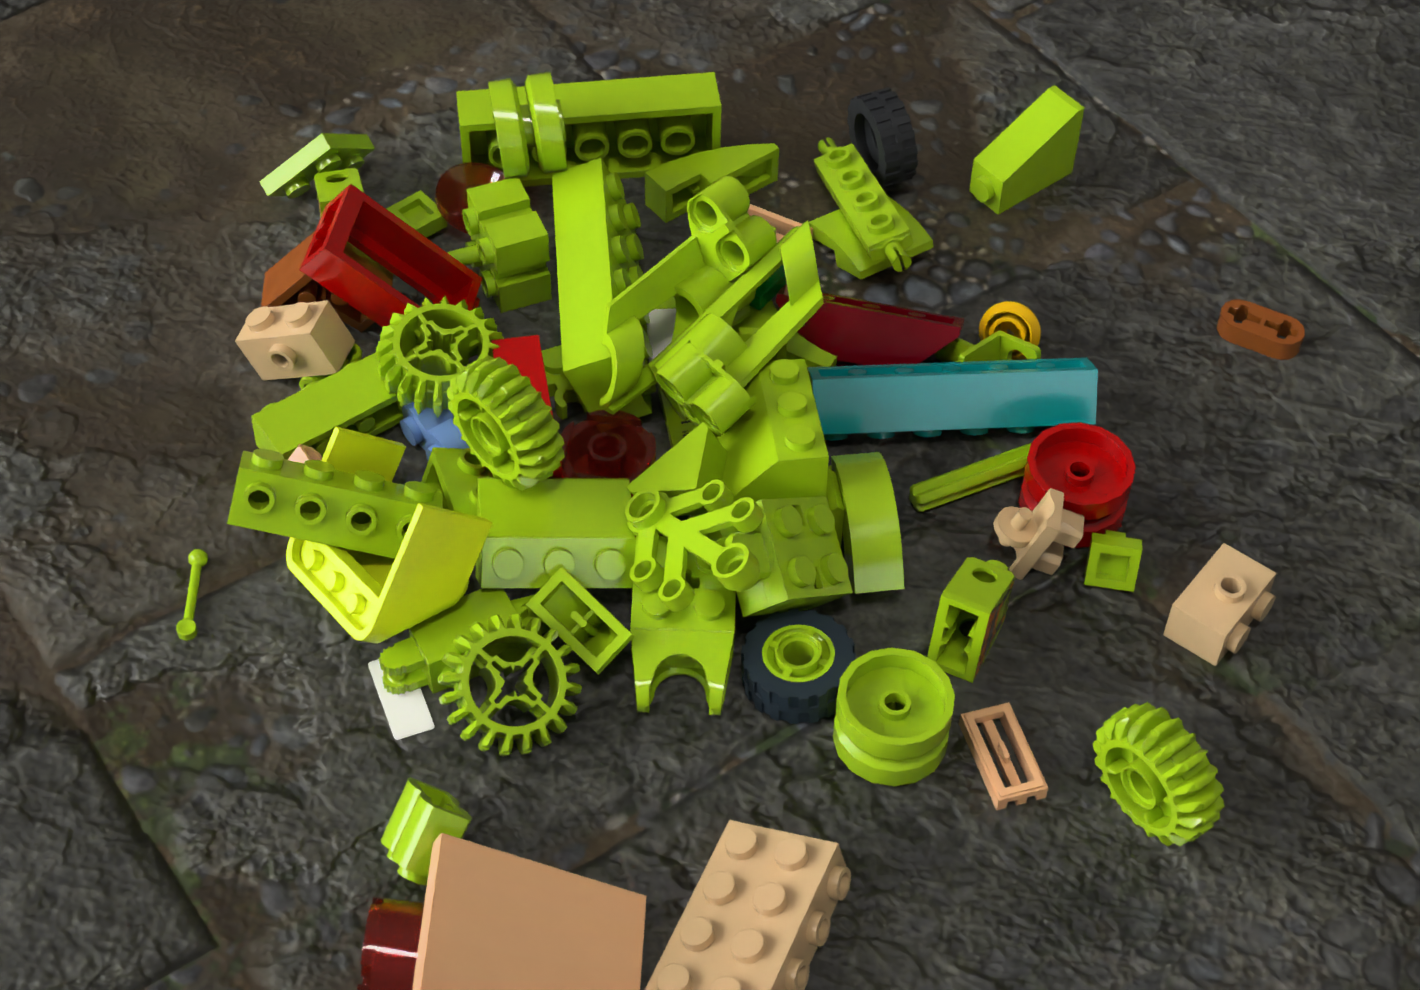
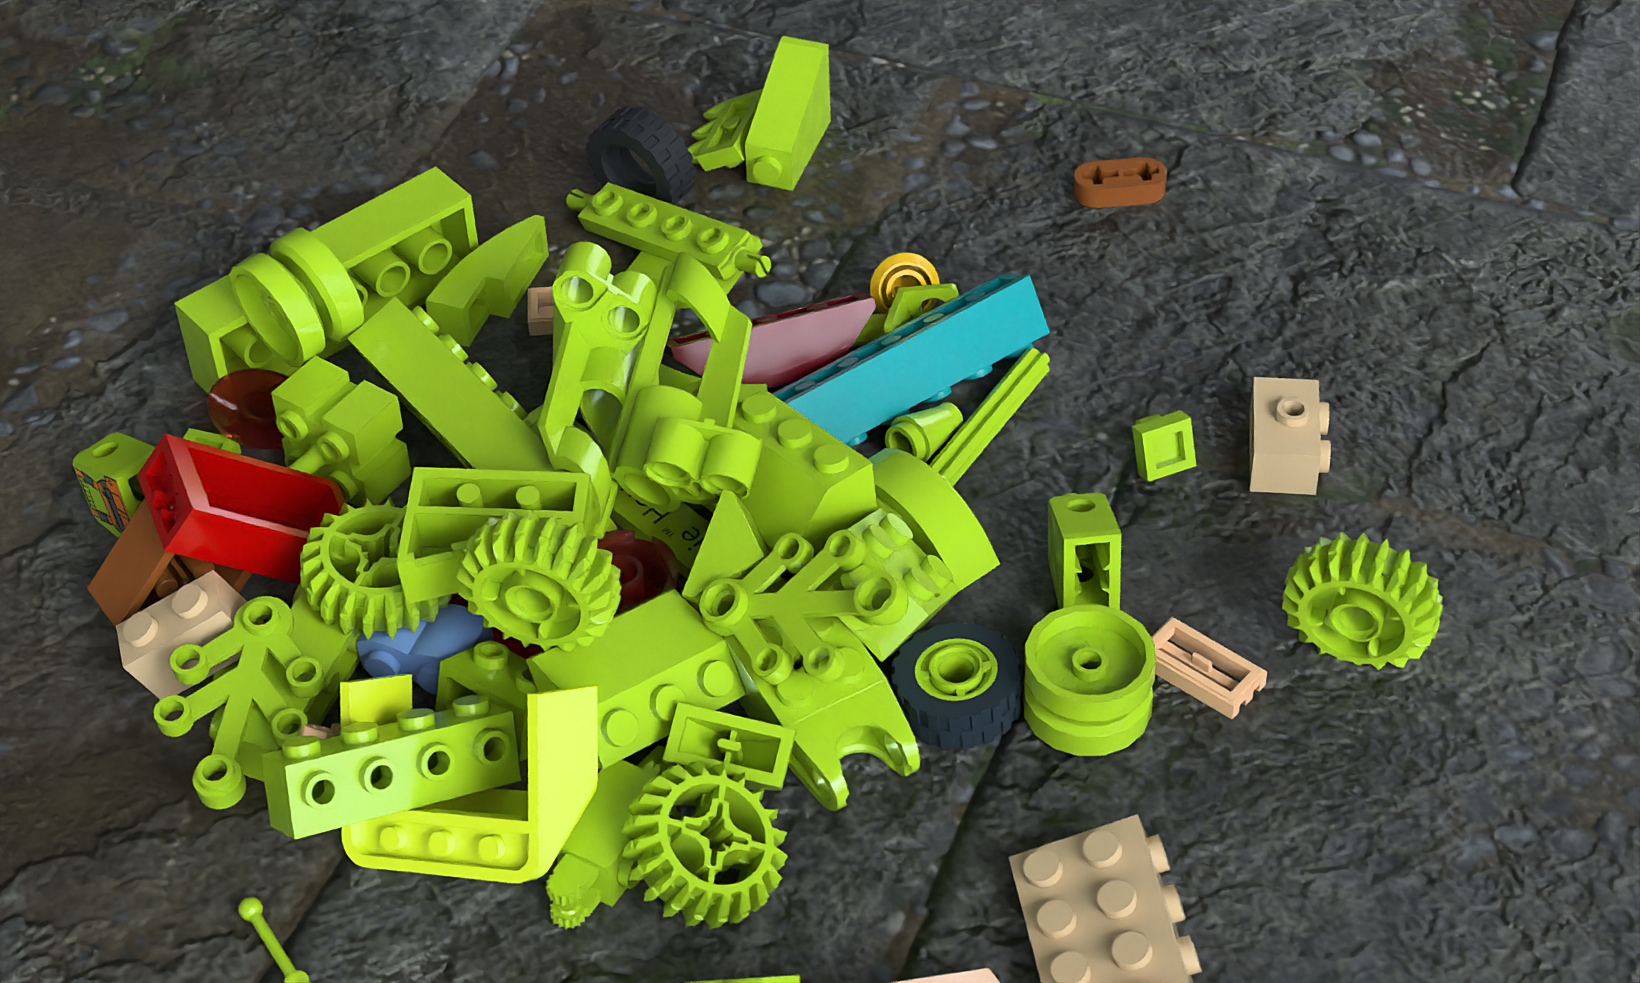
camera: 30 degrees left, 5 degrees down
lime plate [260,133,375,199] -> none
white sticker [368,659,435,740] -> none
tan hips [993,488,1084,580] -> none
red wheel [1018,422,1136,548] -> none
none -> lime plant [154,596,325,809]
none -> lime wedge [396,467,597,604]
none -> lime plate [687,89,763,172]
none -> lime cone [885,402,963,463]

